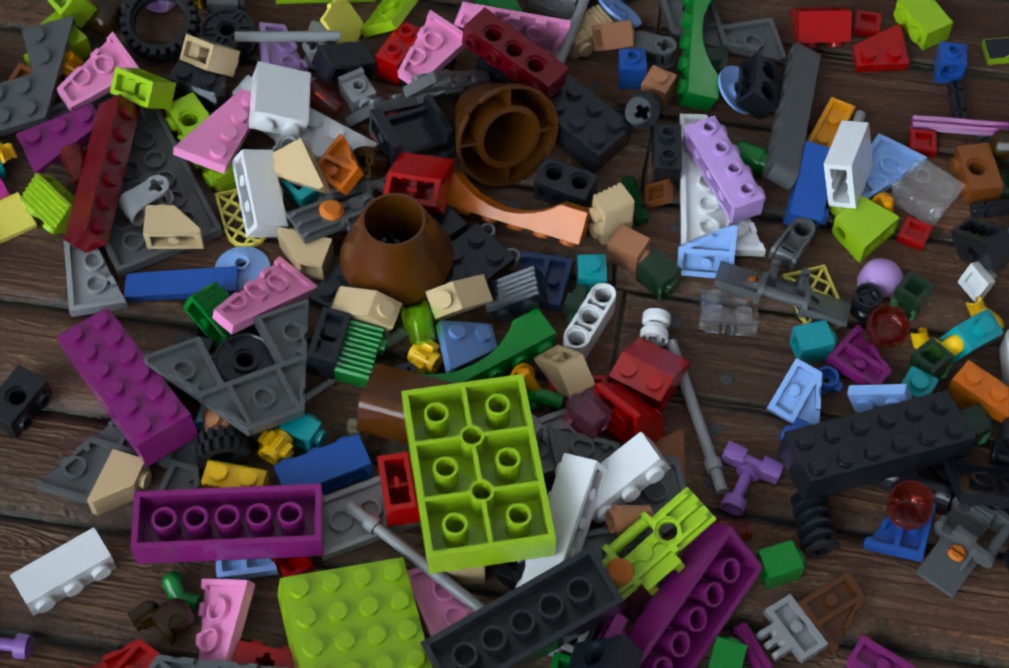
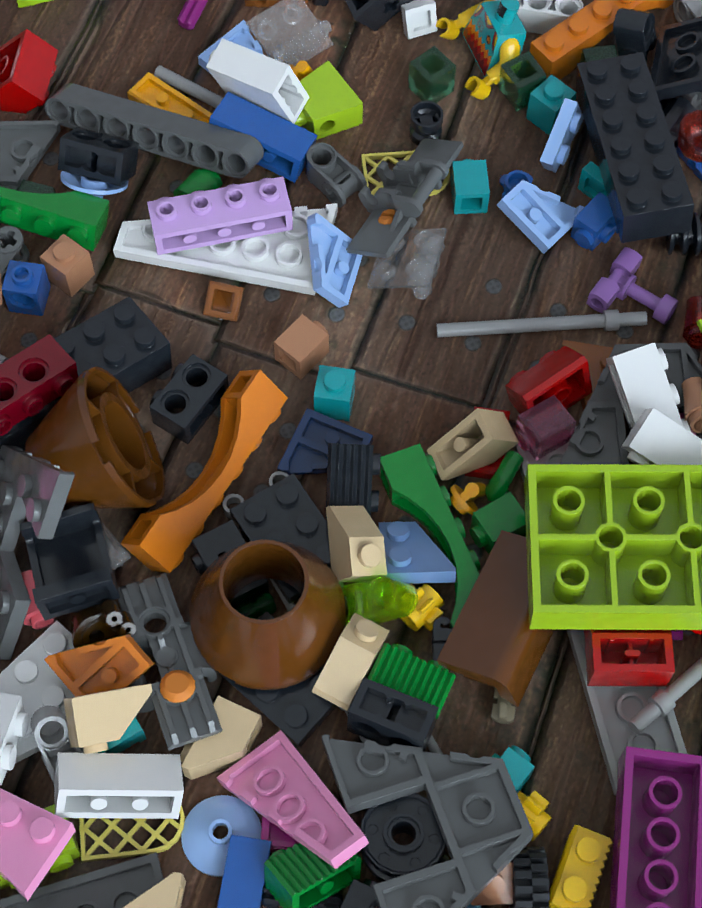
camera: 80 degrees left, 5 degrees up
blue brick [274,434,373,495] -> none
red slope [383,152,455,215] -> none
white beam [563,283,616,359] -> none
clear green plate [563,284,588,323] -> none
tan brick [588,183,635,245] -> none
red slope [609,337,691,413] -> none
dark green axle [621,176,649,225] -> none
black piece [625,91,662,129] -> none
clear green brick [636,248,682,300] -> none
white wheel [640,308,671,347] -> none
black brick [652,124,682,188] -> none
magenta wing [826,324,892,385] -> none
red tile [852,9,882,38] -> none
red wing [852,24,909,72] -> none
lavender hair [857,258,903,299] -> none
clear red hair [866,303,910,348] -> none
red tile [896,216,934,252] -> none
red tile [908,128,937,158] -> none

